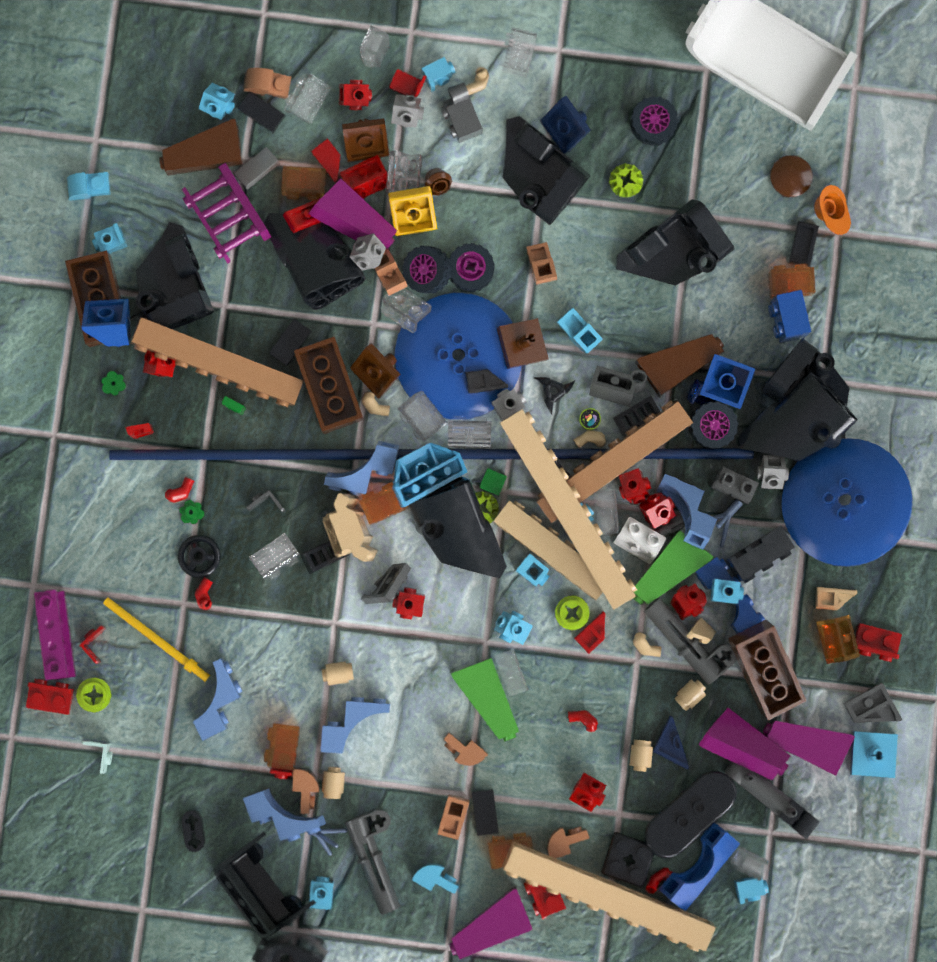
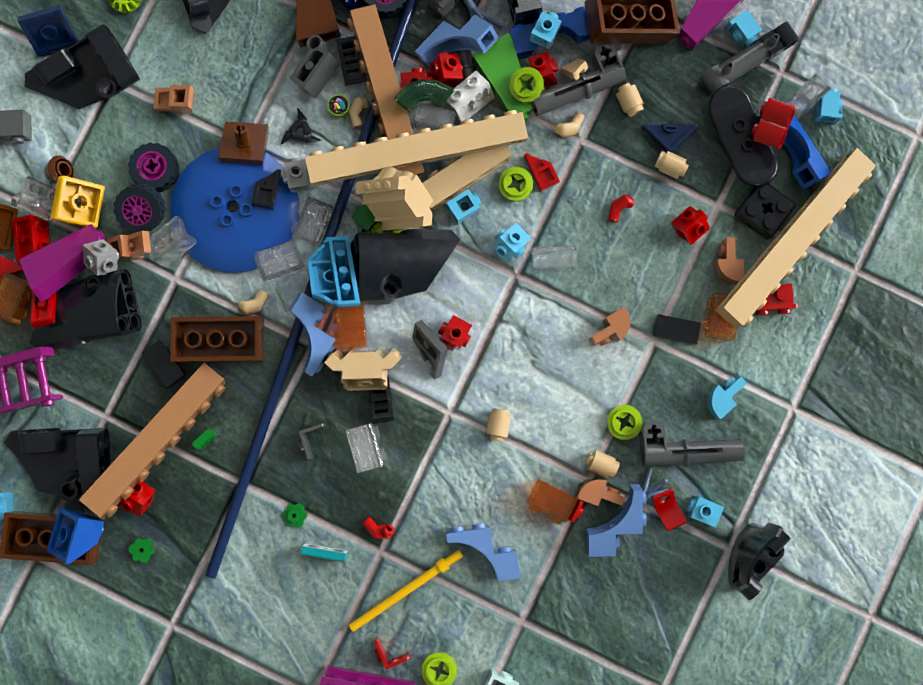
camera: 65 degrees left, 0 degrees up
red tile [126,423,154,439] -> none
red arm [165,477,195,503] -> none
black piece [178,535,221,578] -> none
black beam [182,810,205,852] -> none
black windscreen [214,832,316,939] -> none
medium blue arch [321,697,390,754] -> none
reddish brown tile [350,343,401,399] -> none
nougat brick [437,794,470,840] -> none
magenta slope [449,887,533,960] -> none
bright green slope [451,658,519,742] -> none
medium azure brick [556,308,603,354] -> none
red arm [646,867,674,894] -> none
magenta slope [699,708,791,780] -> none
none -> teal tile [301,544,348,562]
none -> tan slope [355,167,433,231]
none -> clear green cylinder [393,79,455,112]
none -> lime gear [509,67,544,103]
none -> lime gear [607,405,642,440]
none -> red bracket [652,488,687,531]
none -> medium azure brick [725,10,762,47]
none -> red brick [751,98,797,149]

